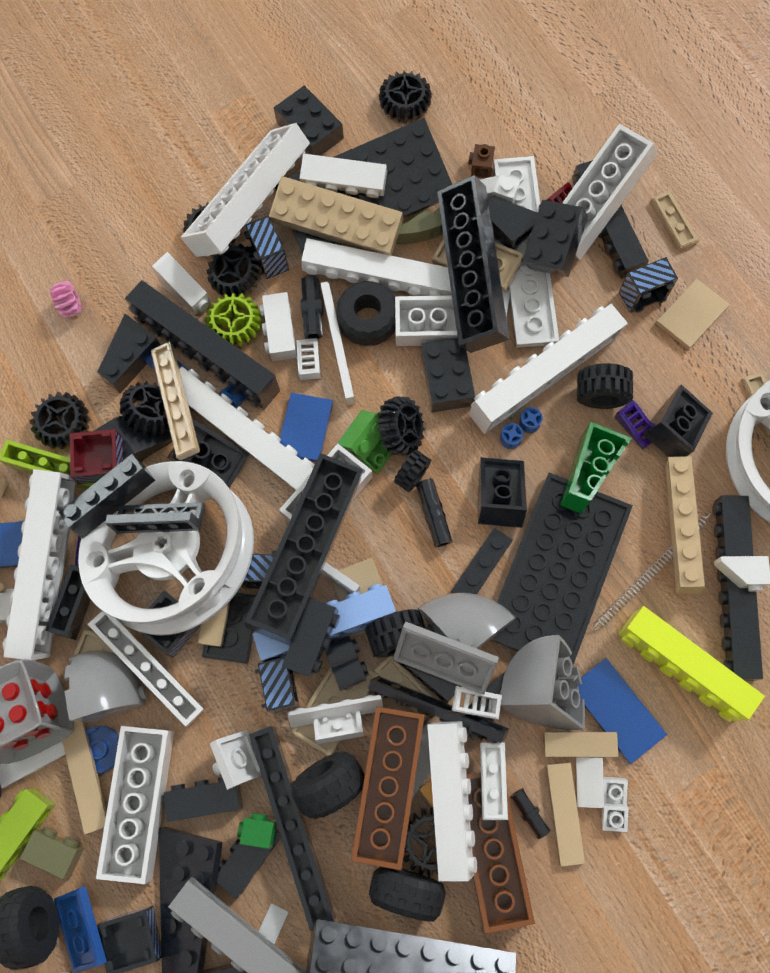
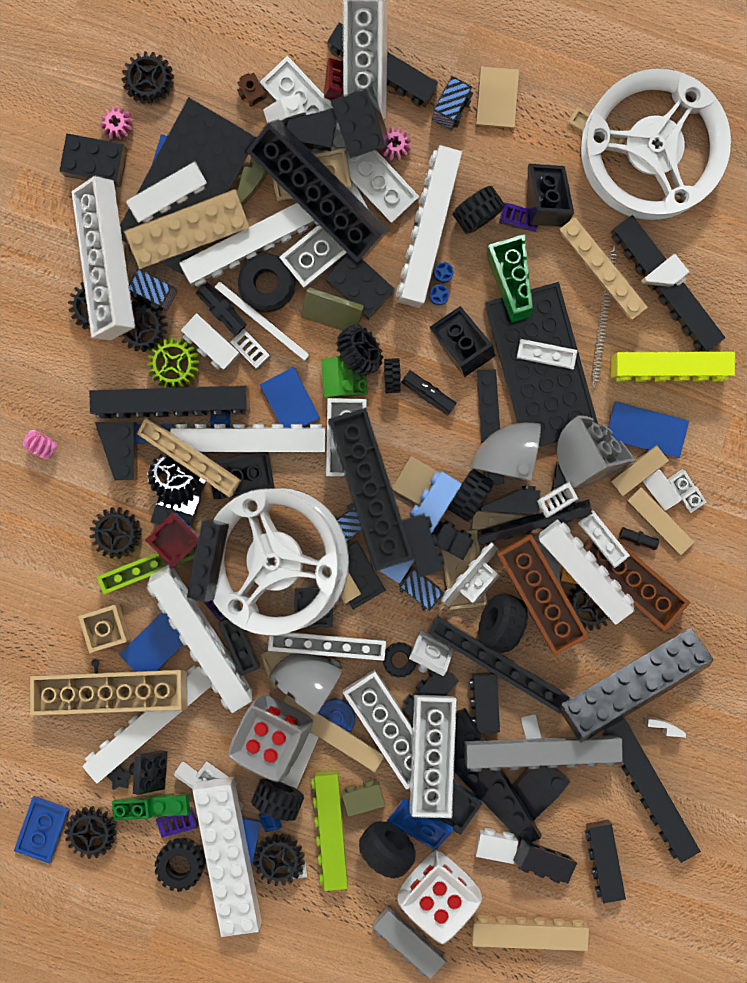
camera: 35 degrees left, 15 degrees up
black fence [105,502,205,534] -> none
white slope [152,252,211,316] -> none
green brick [237,813,277,849] -> none
white tile [322,563,361,593] -> none
black tyre [369,867,446,922] -> none
light grey tile [393,621,499,695] -> none
tan tile [650,191,699,251] -> none
none -> bright pink gear [100,106,133,140]
none -> olive tile [301,287,364,331]
none -> bright pink gear [380,127,411,160]
none -> black tyre [383,642,417,678]
none -> white brick [409,695,456,818]
none -> white tile [516,339,577,370]

